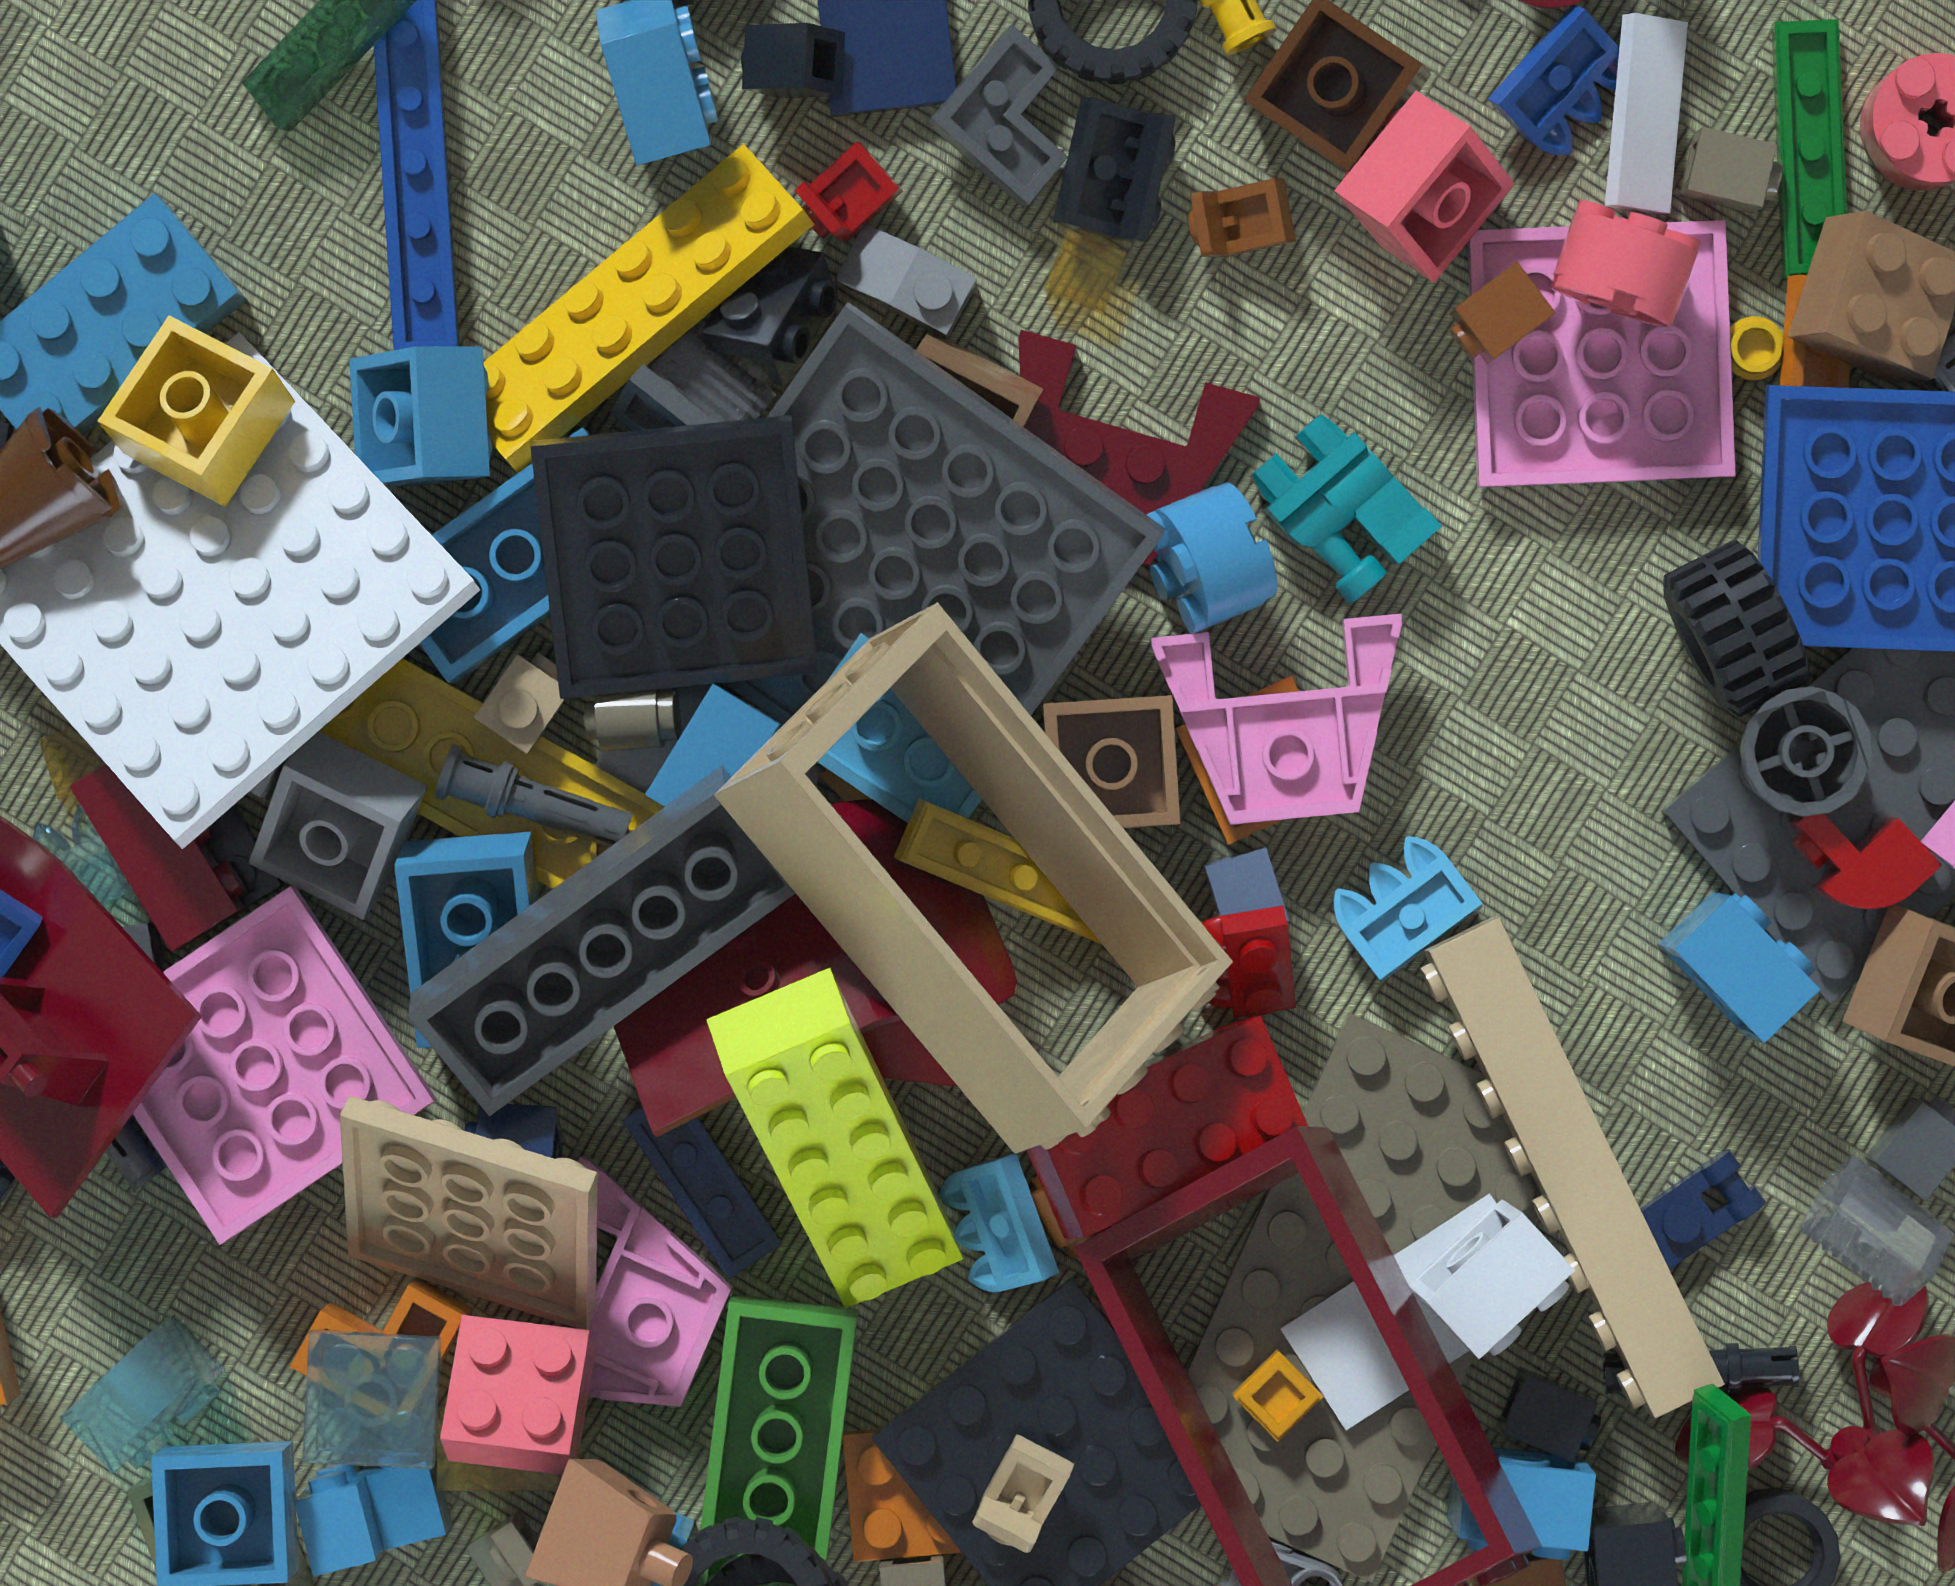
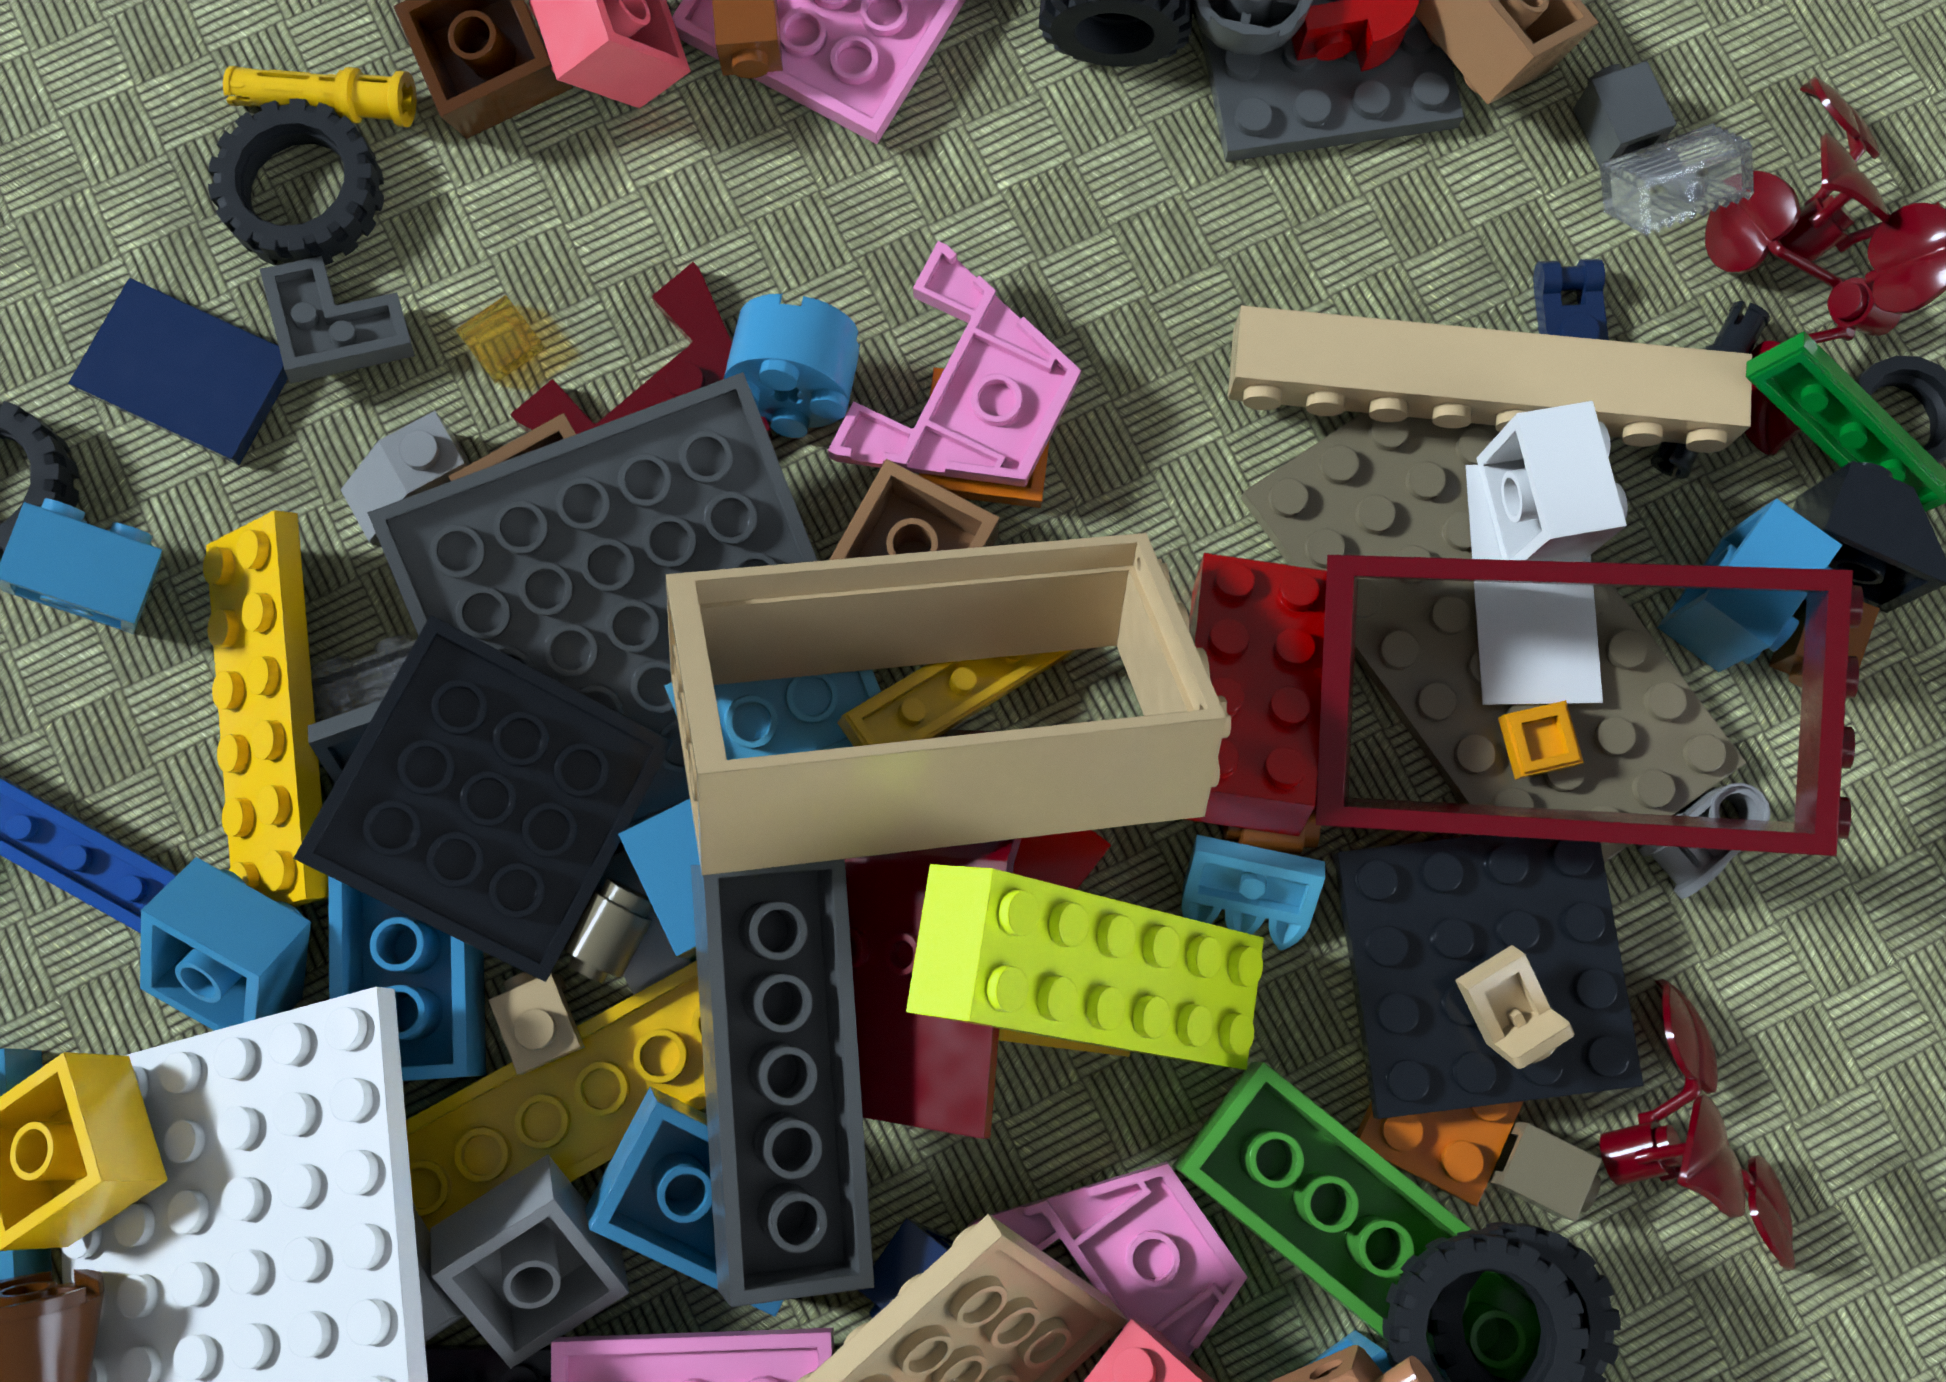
camera: 65 degrees left, 10 degrees down
dark grey pin [434,743,633,848] -> none
dark blue plate [622,1106,783,1279] -> none
black bracket [701,246,838,386] -> none
black brick [741,23,845,98] -> none
red bracket [795,141,903,242] -> none
black bracket [1052,97,1176,242] -> none
dark orange bracket [1188,178,1296,257] -> none
red plate [1201,905,1296,1018] -> none
sand blue brick [1202,846,1289,922] -> none
teal hips [1250,414,1442,605] -> none
medium azure plate [1334,836,1483,983] -> none
black brick [1496,1367,1601,1463] -> none
dark azure brick [1657,892,1821,1043] -> none

